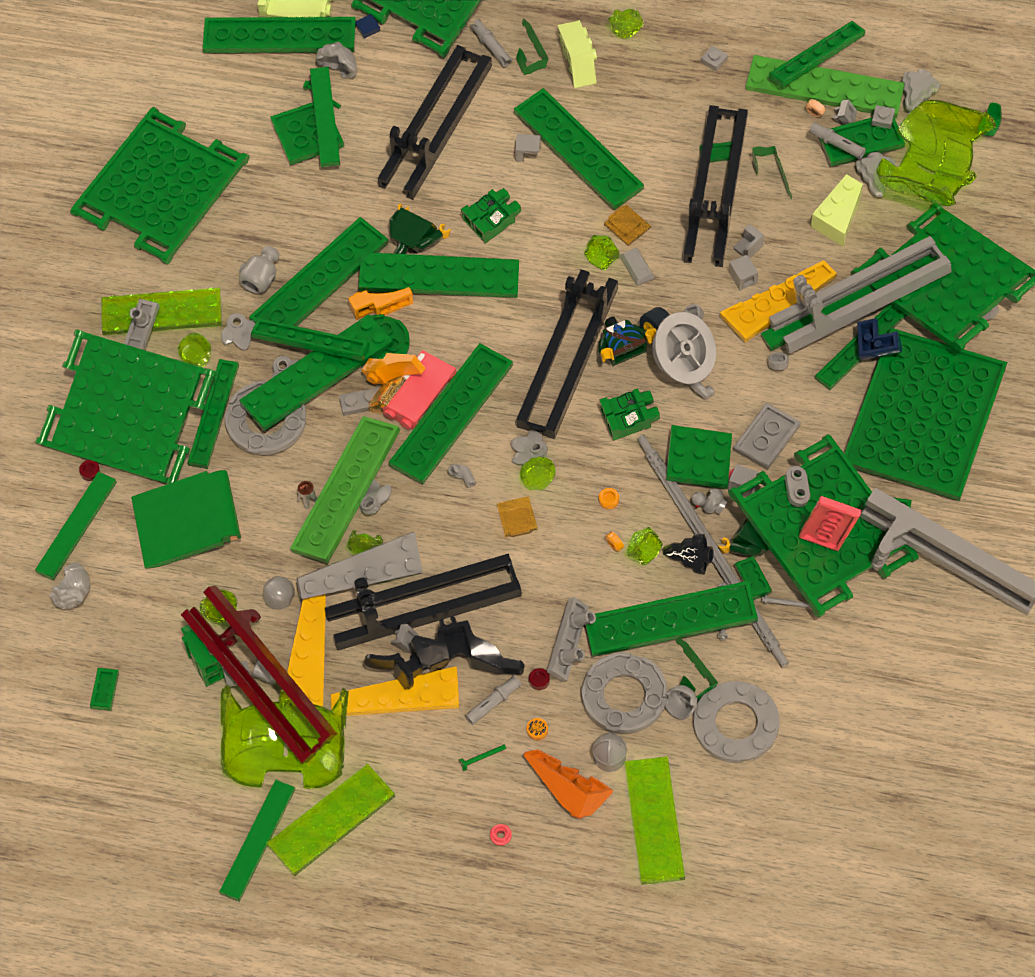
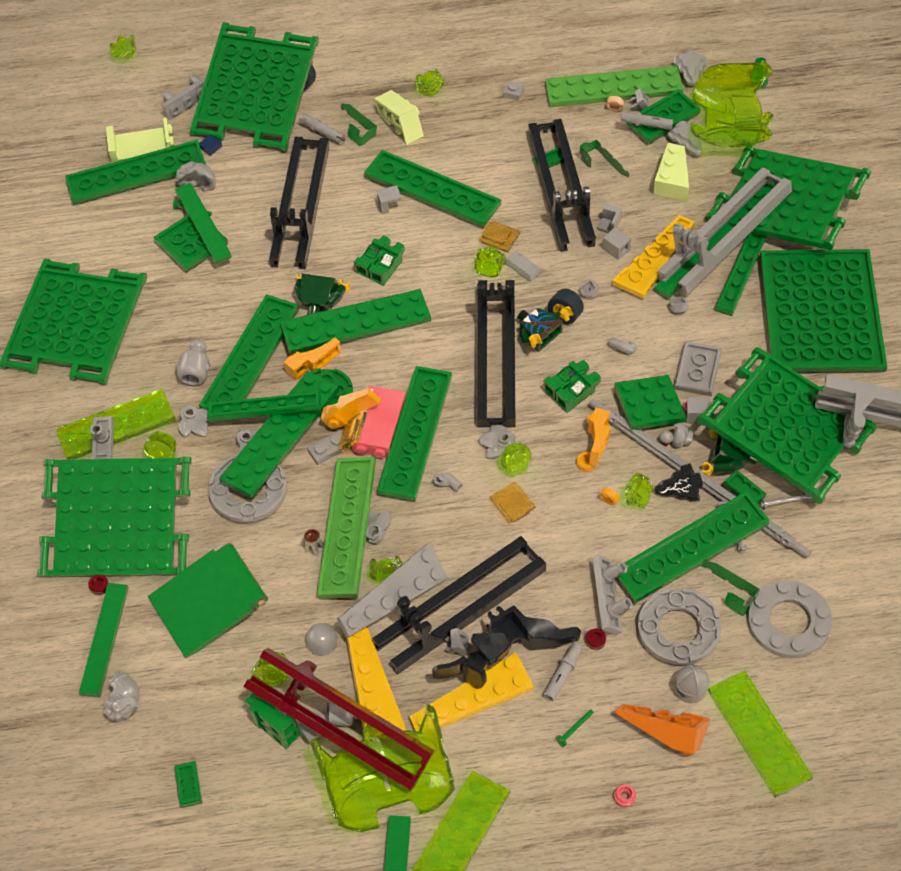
camera: 20 degrees left, 5 degrees down
green tile [187,359,239,469] -> none
light orange tile [527,718,548,741] -> none
light grey piece [652,312,716,384] -> none
light grey hair [665,685,697,720] -> none
green tile [769,21,865,88] -> none
light grey plate [784,466,810,507] -> none
coral tile [799,496,861,551] -> none
dark blue brick [857,318,902,360] -> none
light grey plate [872,105,895,129] -> none
none -> light orange slope [586,407,611,466]

